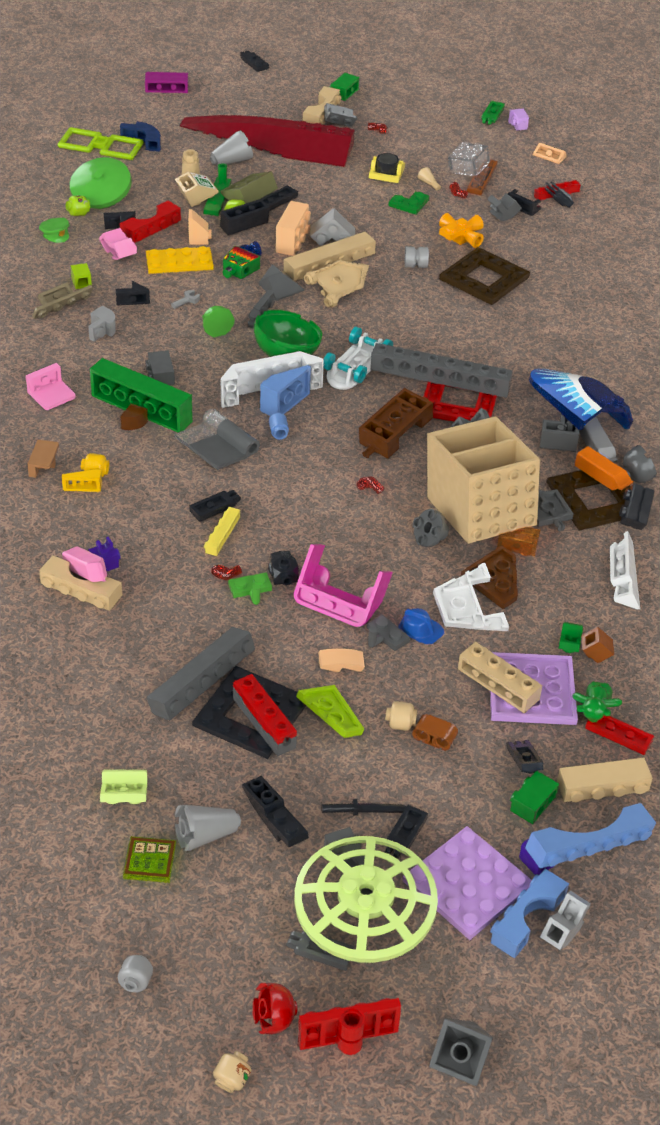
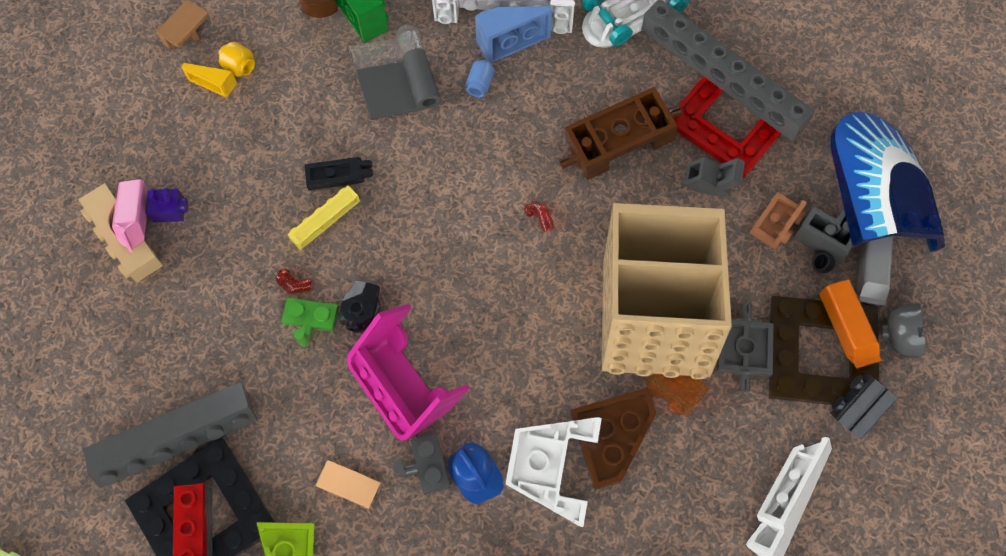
camera: 30 degrees right, 25 degrees up
dark grey plate [413,508,449,547] -> none
none -> nougat bracket [750,192,807,249]
none -> black hinge [812,252,836,273]

